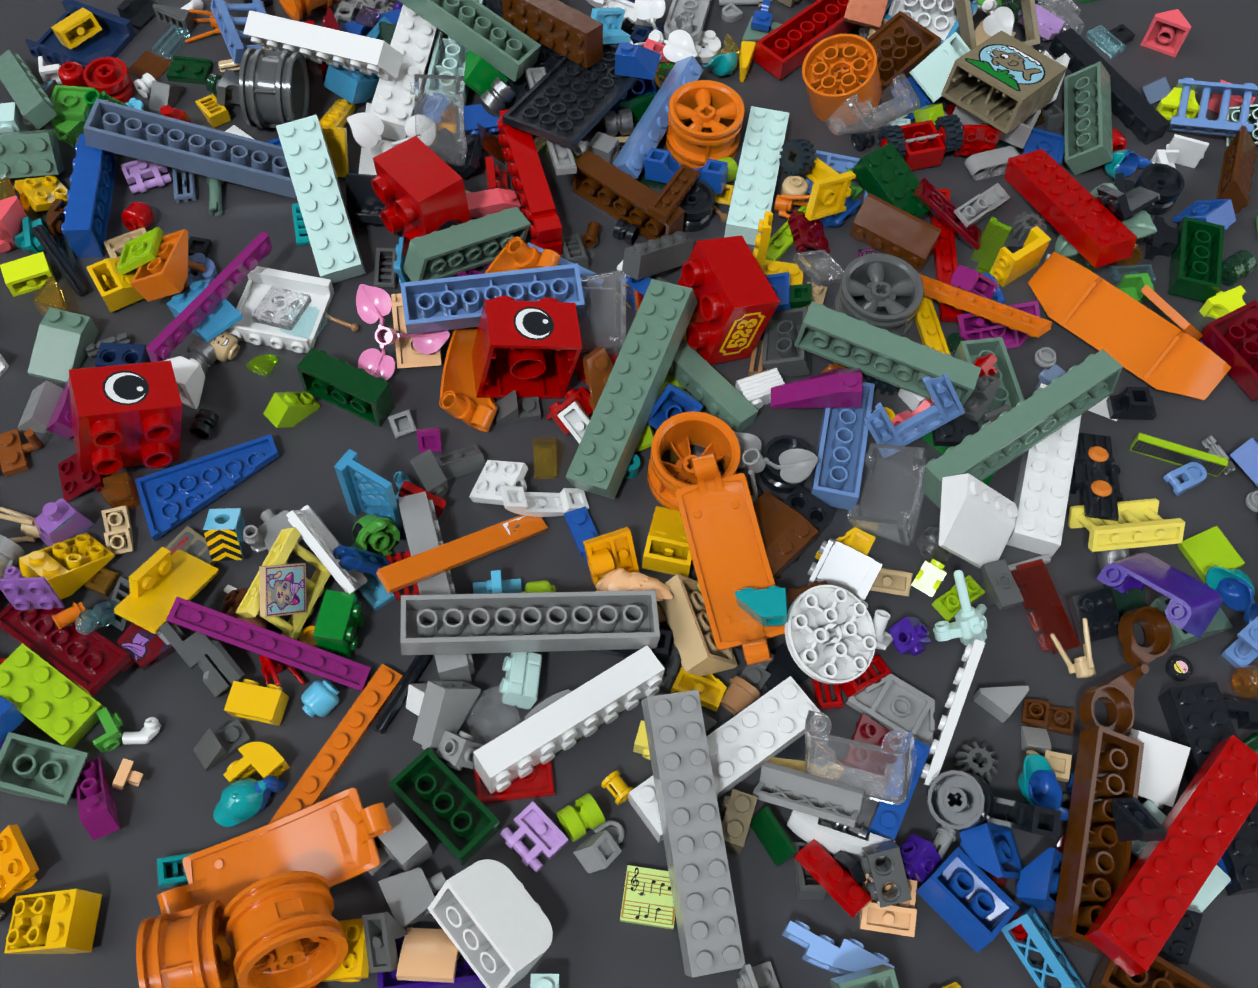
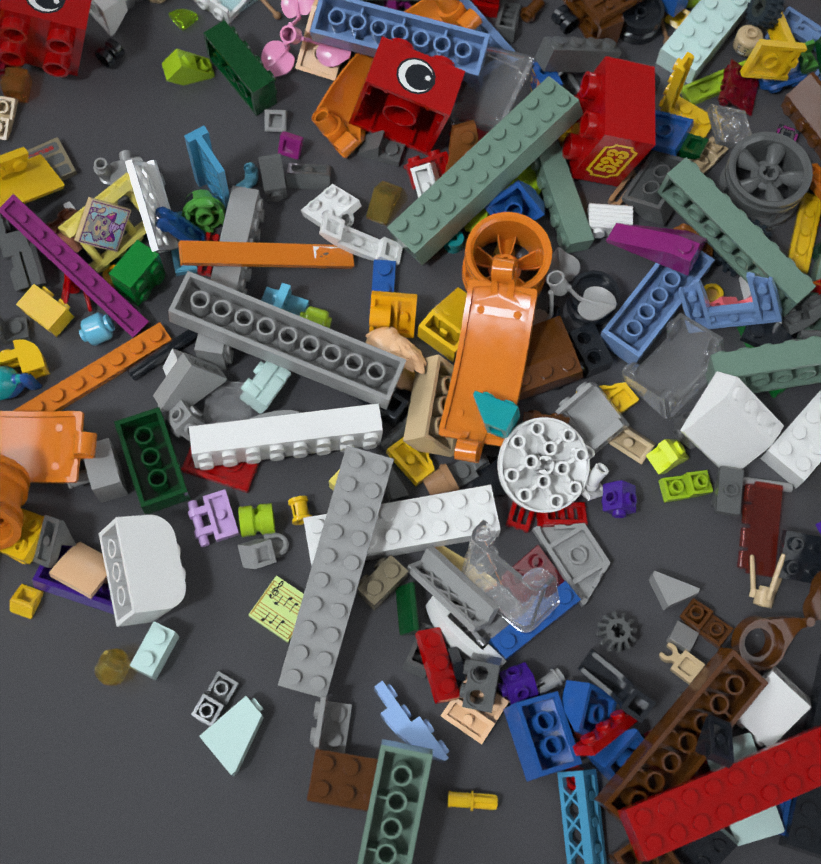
camera: 25 degrees right, 10 degrees up
blue wing [134,434,279,541] -> none
piece [203,508,246,561] -> none
light grey torso [378,867,446,931] -> none
red tile [398,480,447,517] -> none
orange plant [774,194,810,219] -> none
white wing [920,639,985,787] -> none
wheel [927,770,994,830] -> none
light aqua piece [933,570,987,646] -> none
blue hair [1018,754,1069,821] -> none
none -> red plate [572,709,637,756]

